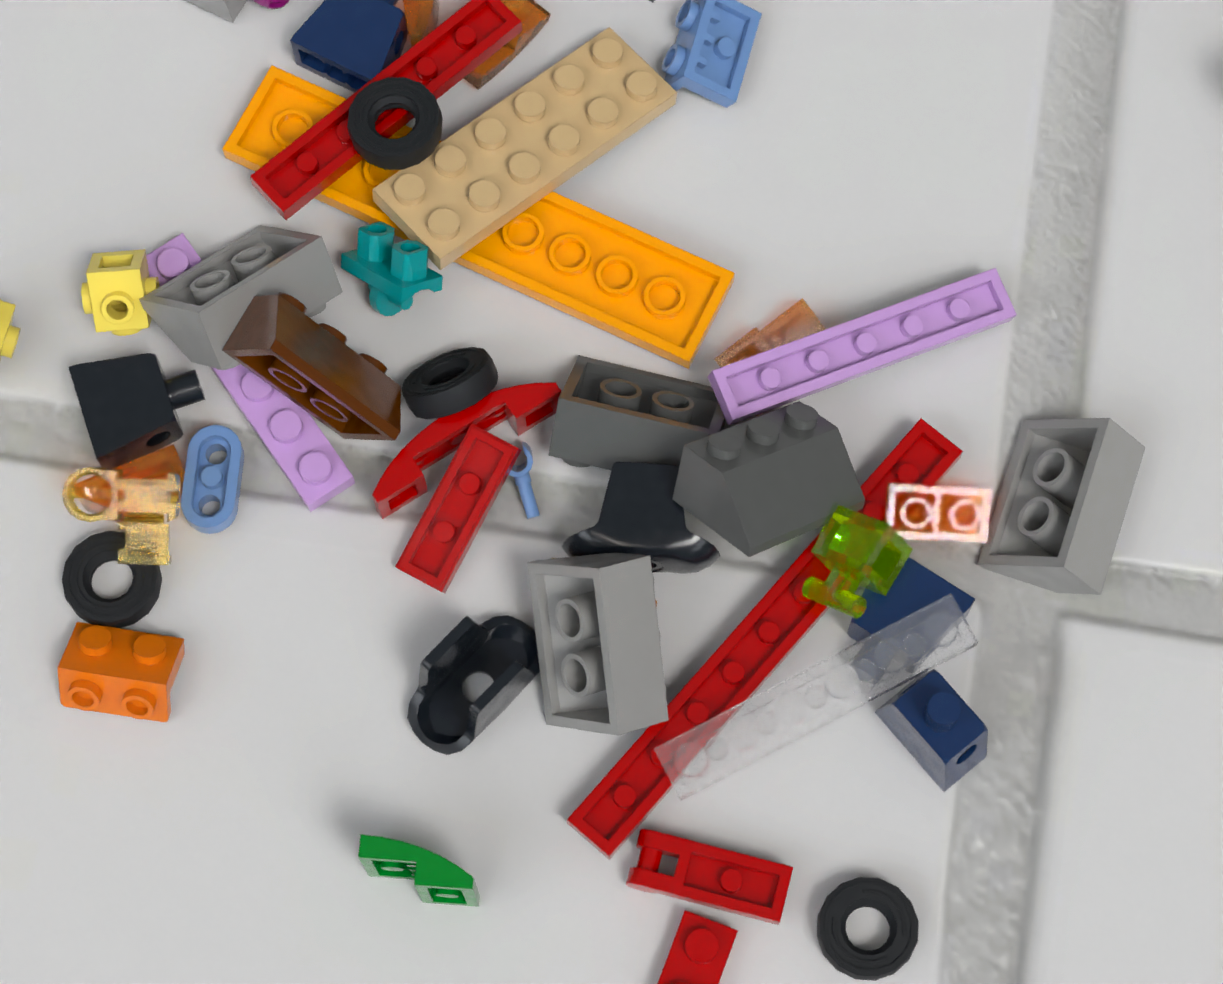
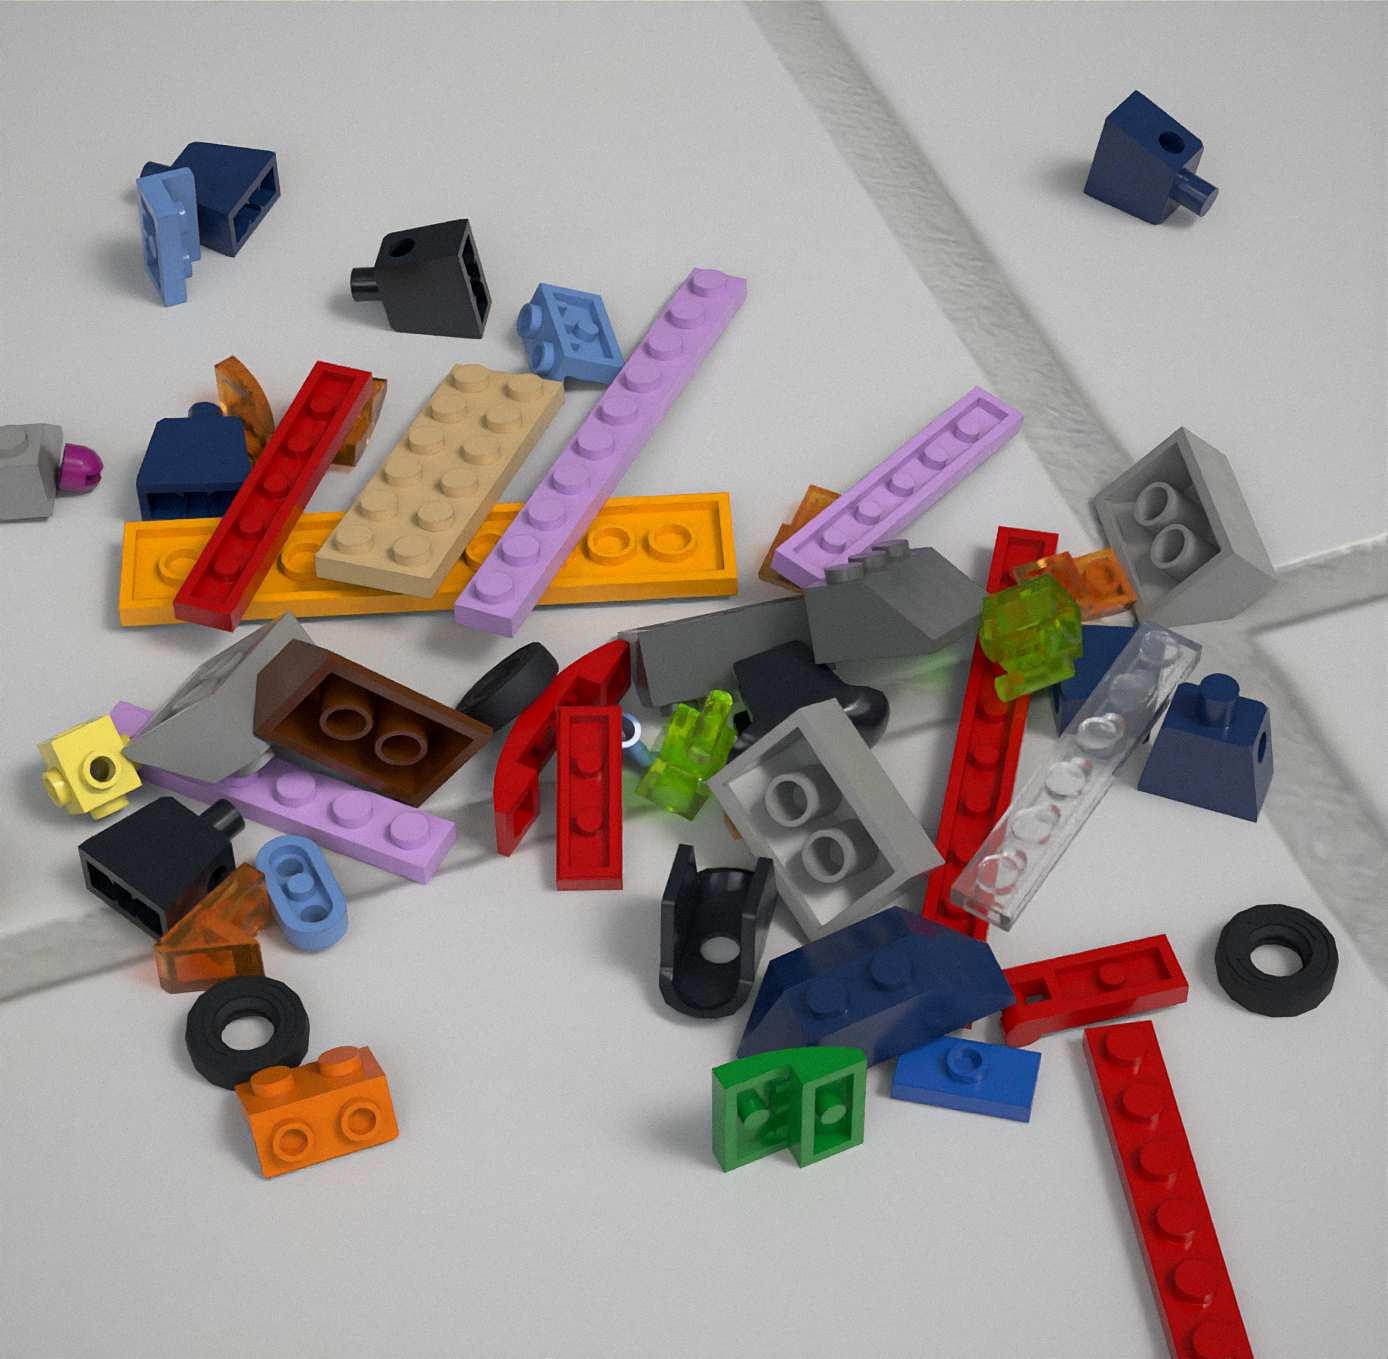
camera: 30 degrees left, 25 degrees down
clear yellow piece [62,466,180,565] -> none
teal hips [341,222,443,316] -> none
black tyre [347,77,443,170] -> none
none -> lavender plate [454,267,747,638]
none -> clear neon green brick [634,690,737,821]
none -> dark blue wedge [736,906,1017,1069]
none -> blue plate [891,1035,1042,1123]

